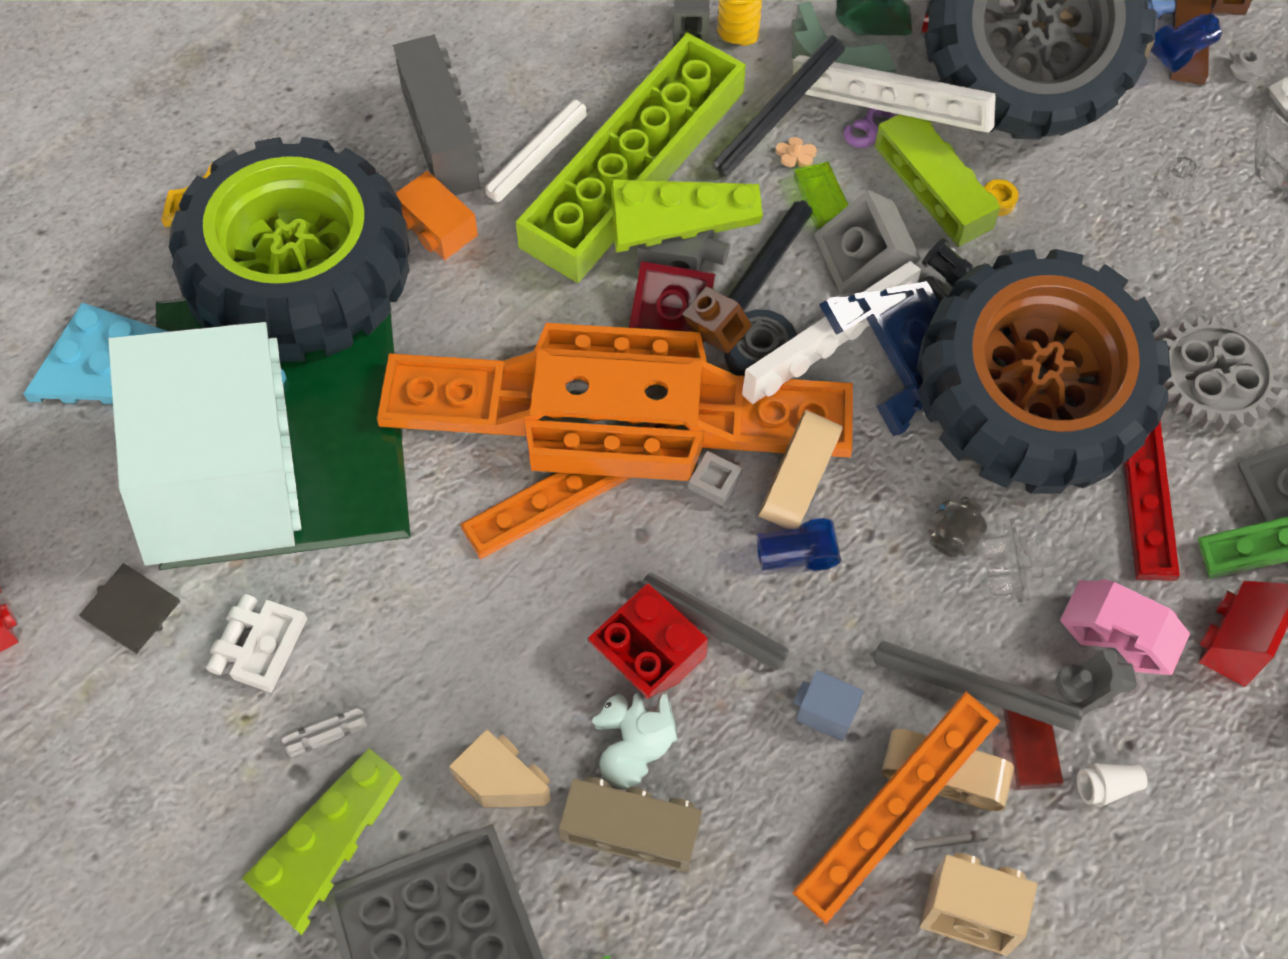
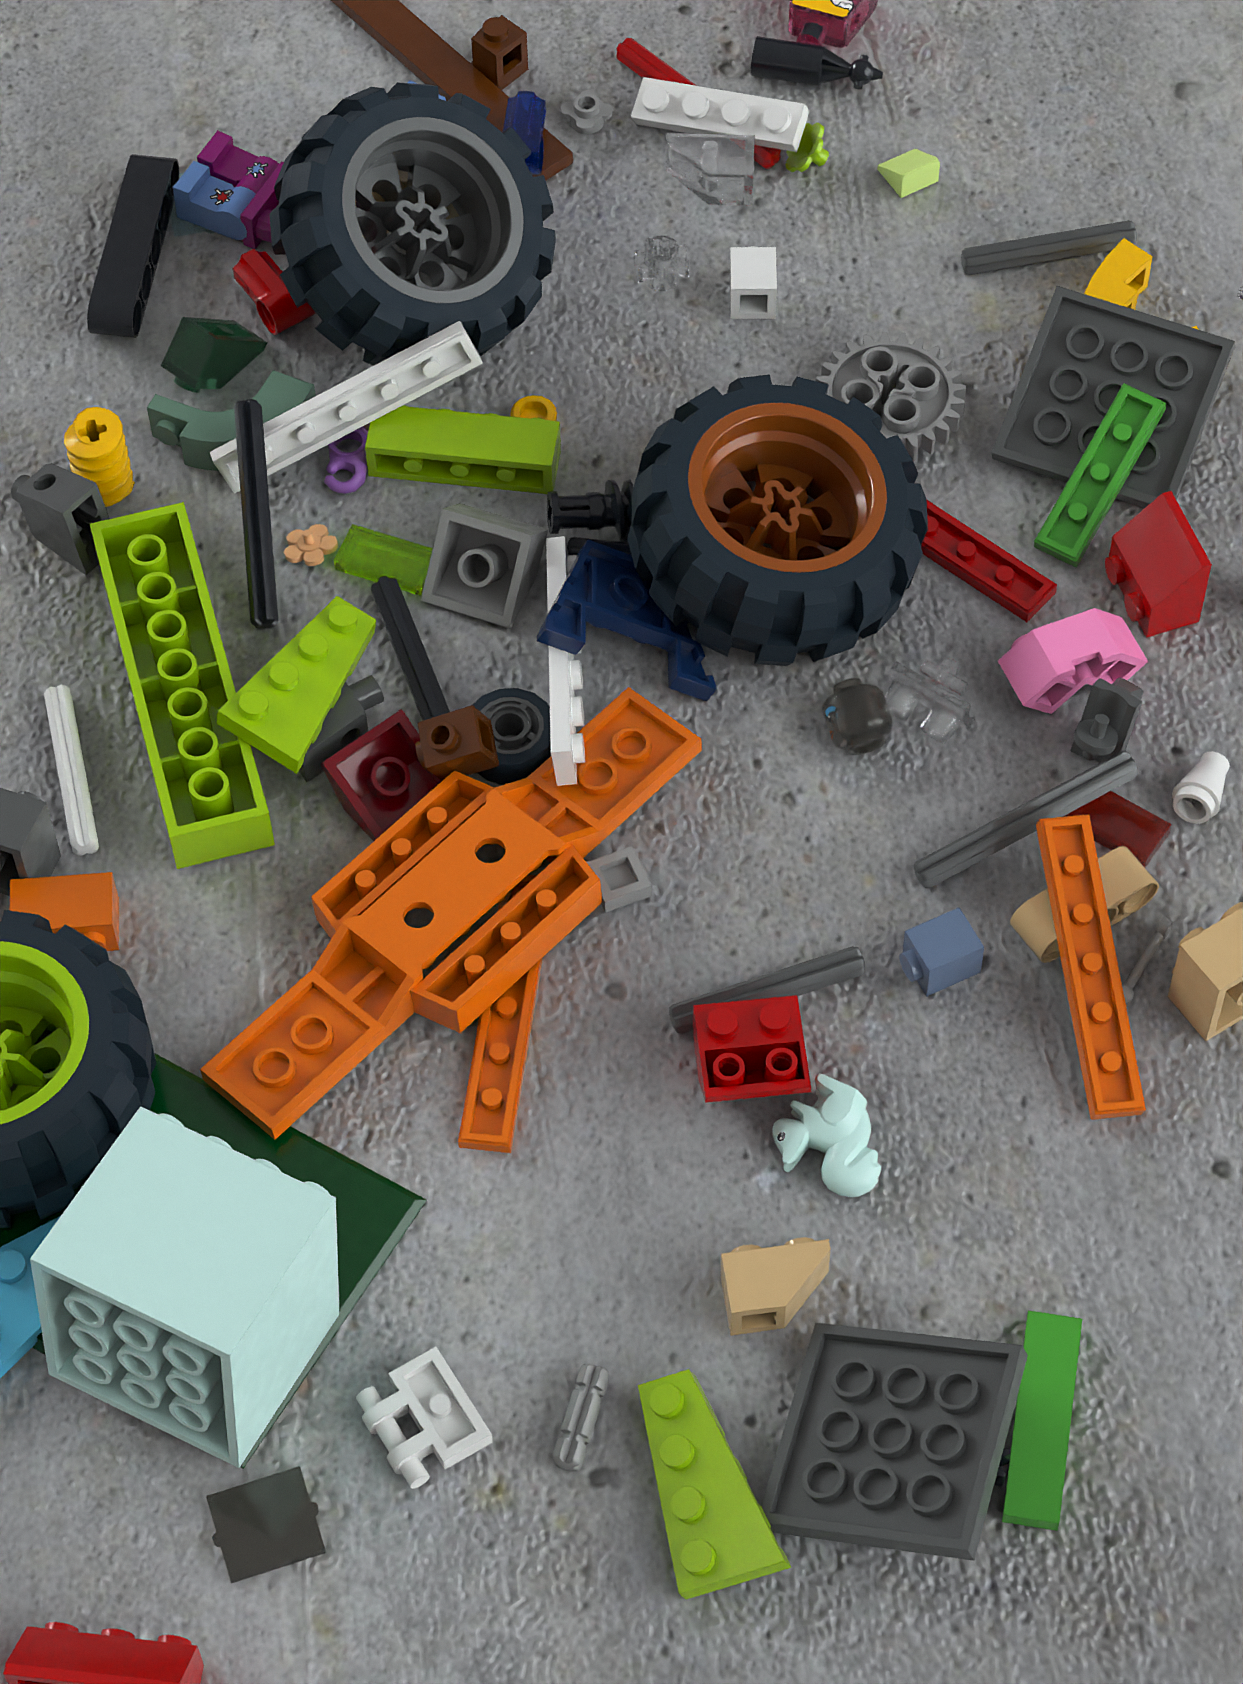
camera: 50 degrees left, 5 degrees down
dark tan brick [559,777,702,873] -> none
clear blue piece [756,518,842,571] -> none
tan beam [758,410,843,533] -> none
none -> white brick [730,246,777,319]

